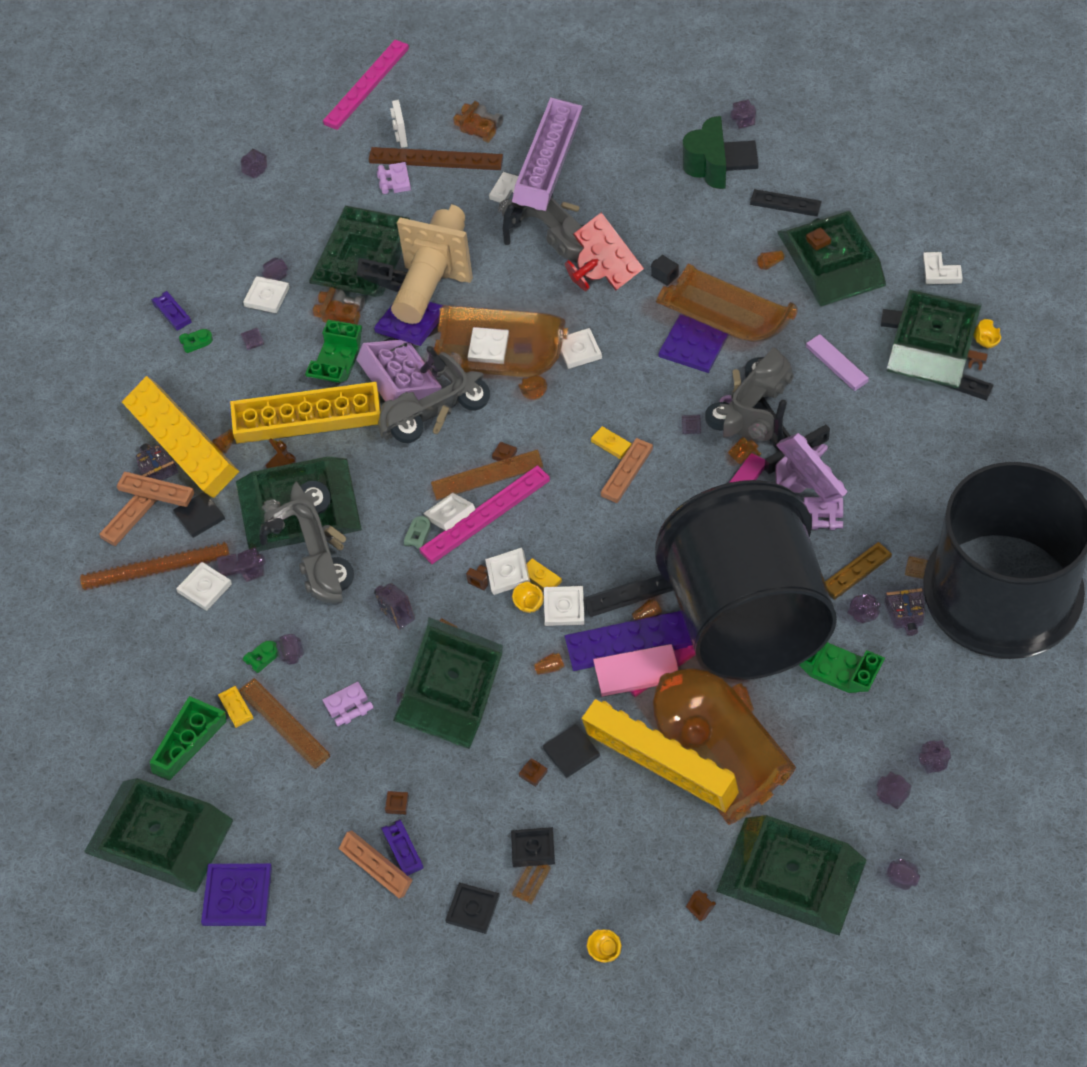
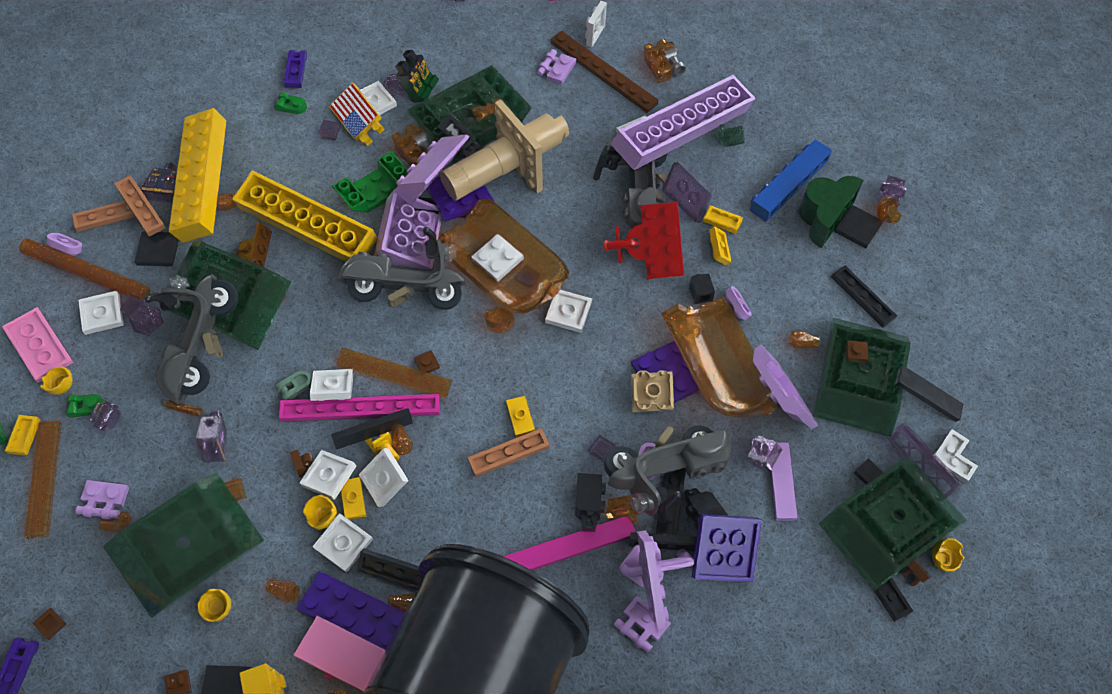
camera: 30 degrees right, 5 degrees up
none -> bright pink tile [2,307,74,383]
none -> yellow hair [40,367,73,395]
none -> lavender plate [47,233,82,256]
none -> clear orange arm [99,511,132,532]
none -> clear orange piece [161,399,208,417]
none -> yellow hair [197,589,232,622]
none -> tile [329,82,385,146]
none -> black tile [331,408,413,450]
none -> white plate [359,449,408,507]
none -> yellow bracket [364,432,400,461]
none -> clear orange cone [391,425,413,455]
none -> lavender slope [394,134,469,206]
none -> hips [395,50,439,103]
none -> clear orange piece [473,97,500,120]
none -> black hinge [575,473,606,532]
none -> tan slope [631,371,674,412]
none -> clear purple tile [662,162,712,223]
none -> black hinge [685,488,729,530]
none -> plate [691,514,762,582]
none -> yellow plate [703,205,743,234]
none -> yellow plate [709,226,732,265]
none -> clear green bracket [718,124,745,147]
none -> lavender plate [725,286,752,320]
none -> clear purple brick [748,435,783,470]
none -> blue brick [750,139,832,222]
none -> lavender wedge [753,344,819,430]
none -> clear orange hair [876,196,902,224]
none -> clear purple fence [888,423,963,500]
none -> black tile [895,366,964,422]

